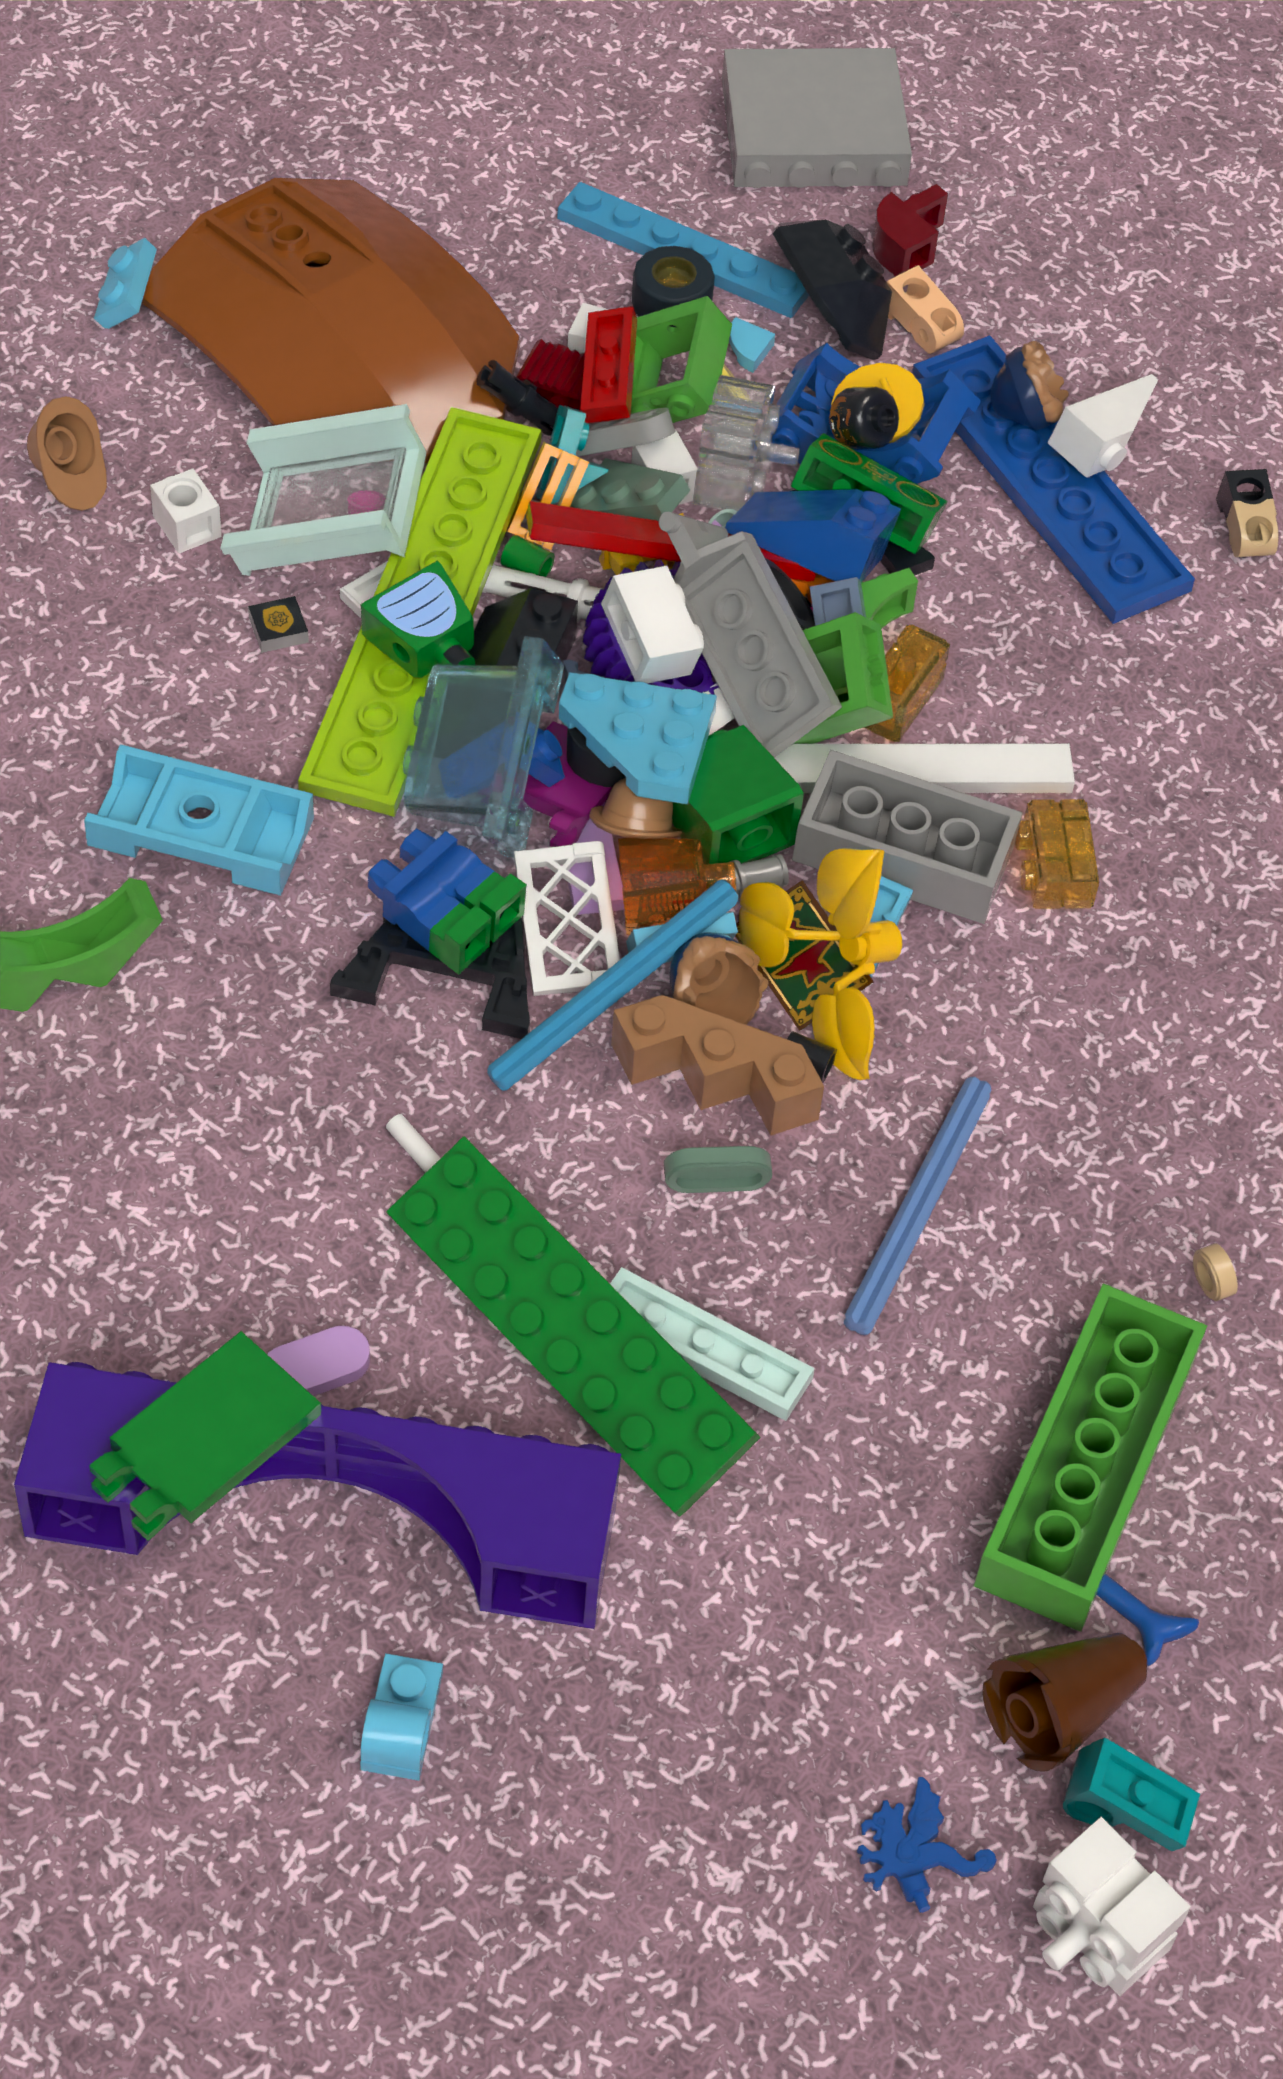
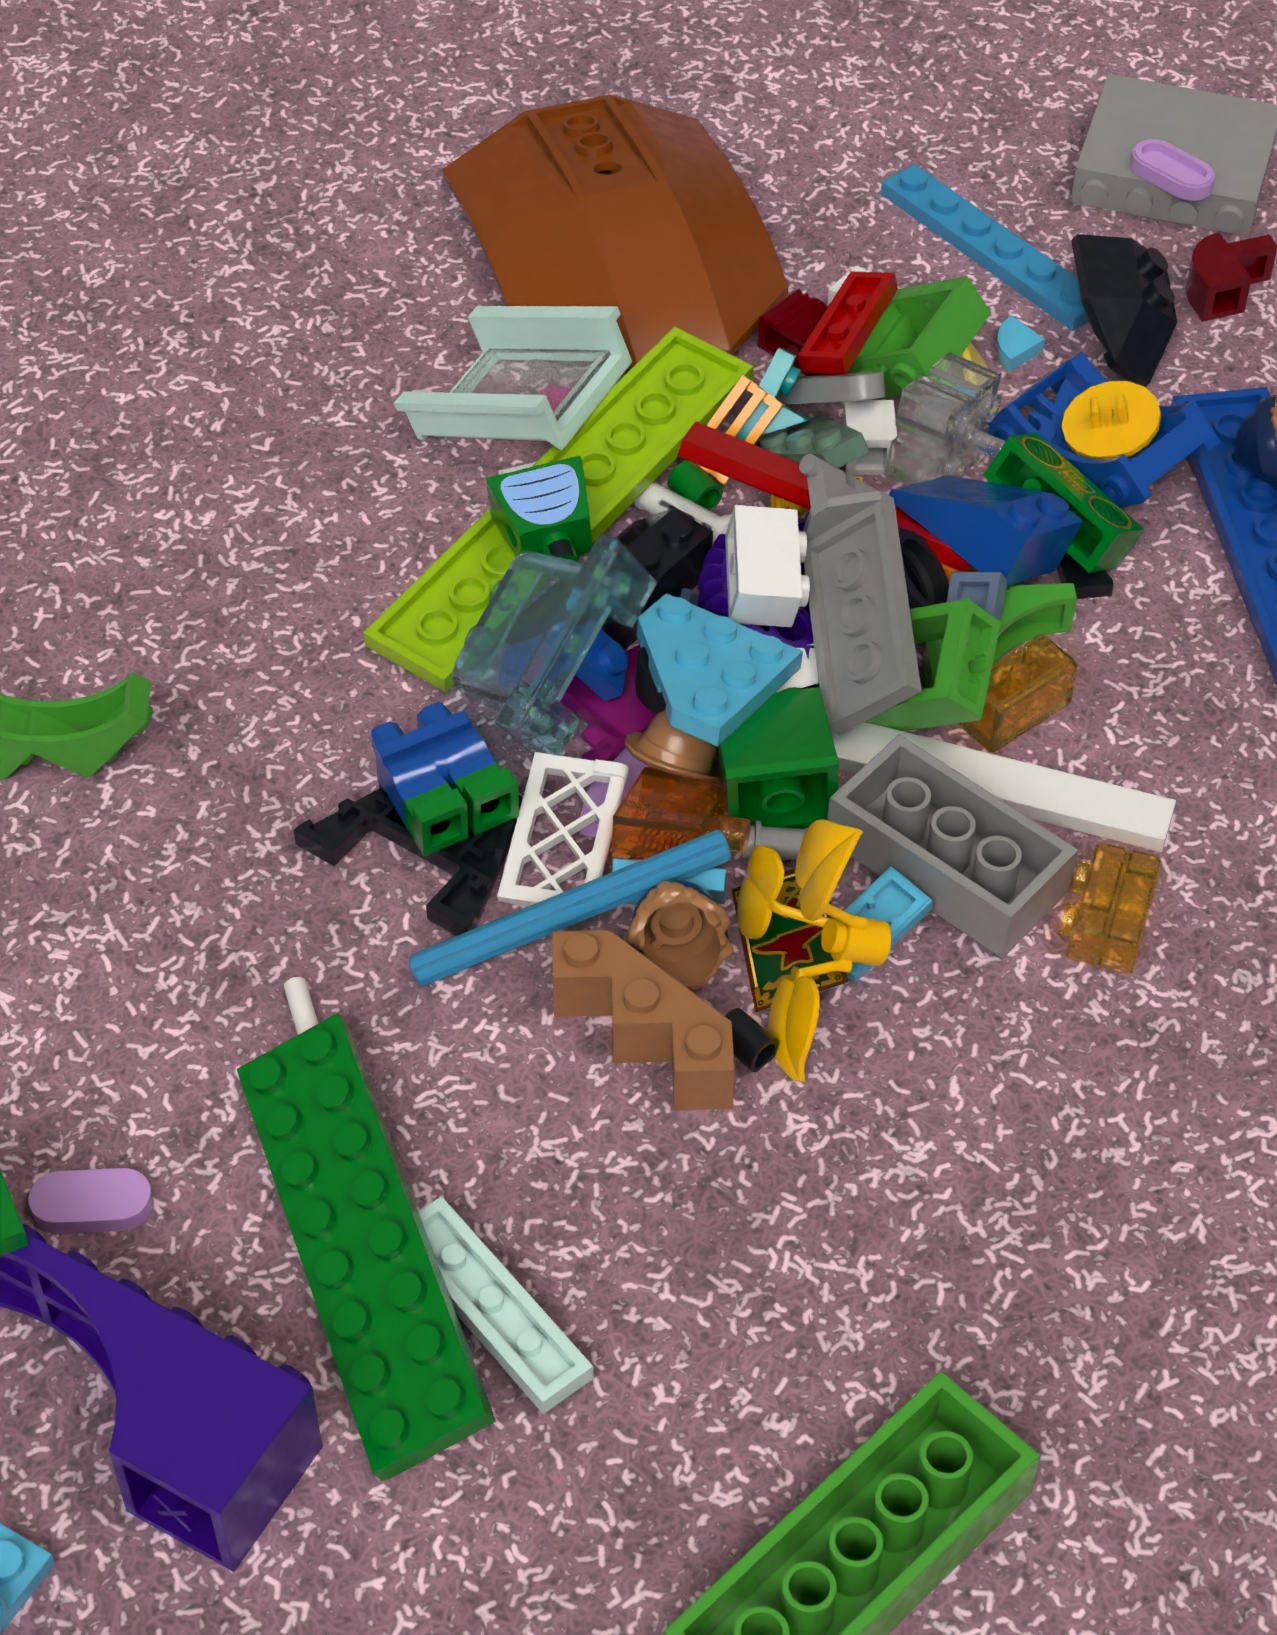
camera: 25 degrees right, 5 degrees down
medium nougat piece [27,396,107,511] -> none
medium azure piece [84,744,314,896] -> none
medium azure plate [94,238,157,329] -> none
white brick [150,469,222,553] -> none
tile [248,596,309,653] -> none
black pin [476,360,558,436] -> none
black wheel [632,246,715,327] -> none
sand green tile [664,1146,773,1193] -> none
black head [829,387,899,449] -> none
medium blue axle [844,1077,992,1335] -> none
light nougat leg [887,265,964,354] -> none
tan tile [1193,1243,1238,1301] -> none
none -> lavender tile [1130,139,1215,201]

